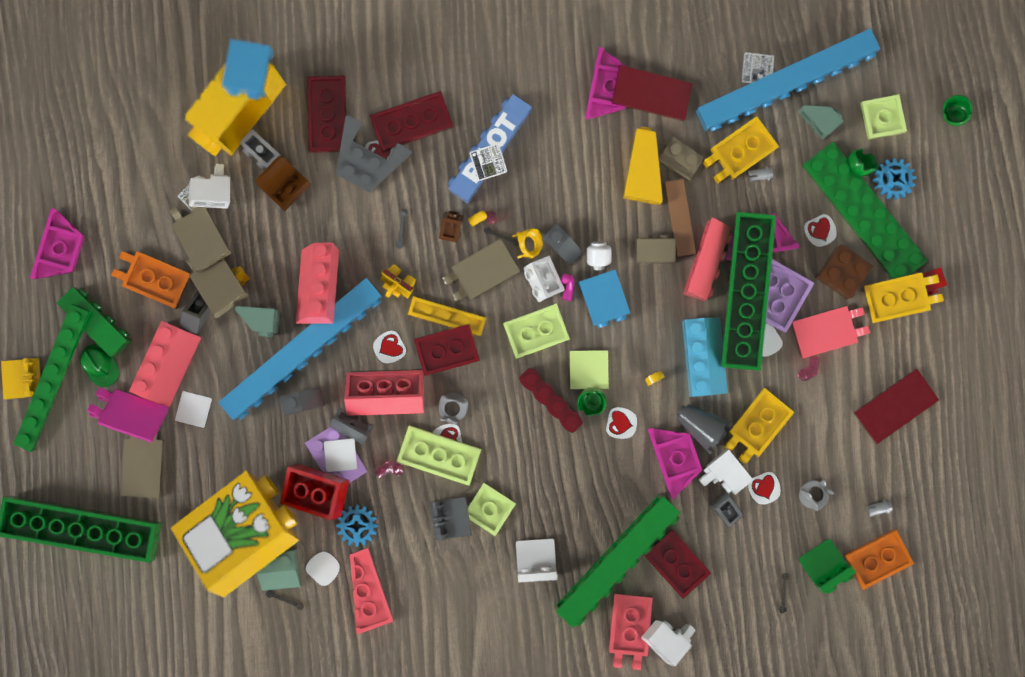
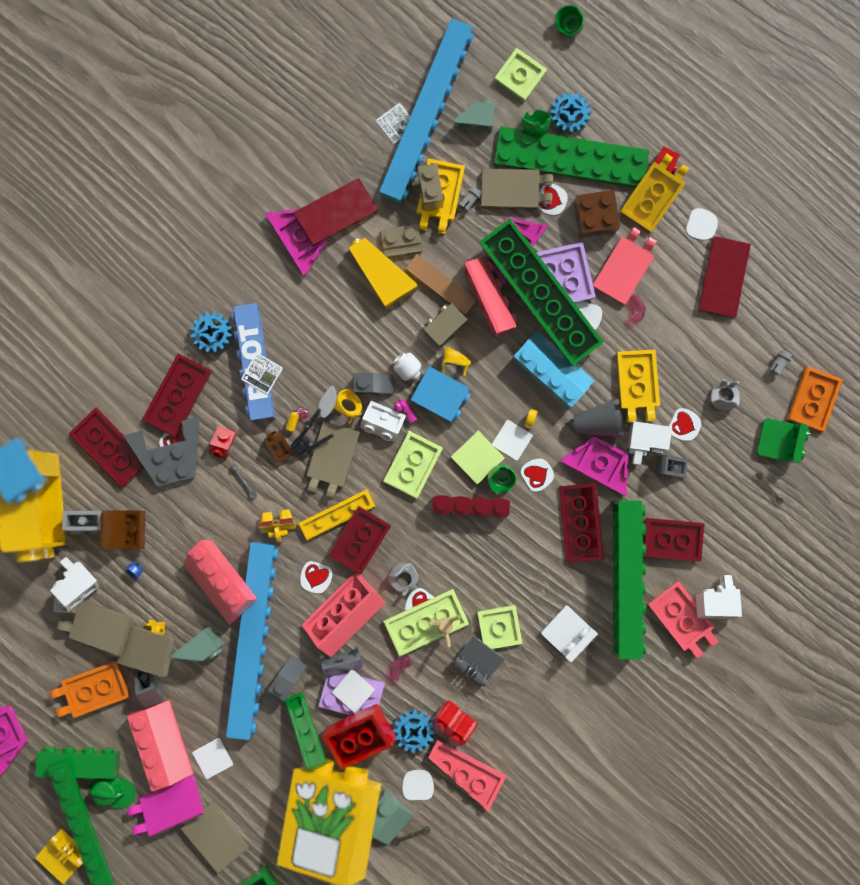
camera: 45 degrees left, 0 degrees up
none -> blue hinge [125,562,143,579]
none -> dark azure gear [190,311,233,353]
none -> bracket [209,426,236,459]
none -> green tile [285,692,327,772]
none -> black plant [291,409,334,455]
none -> white sticker [319,386,336,418]
none -> dark tan brick [418,163,443,211]
none -> tan plant [428,615,461,648]
none -> brick [431,700,478,746]
none -> yellow piece [441,347,471,376]
none -> dark tan tile [481,169,553,209]
none -> white sticker [492,420,533,460]
none -> dark red slope [559,483,604,562]
none -> white sticker [686,208,718,239]

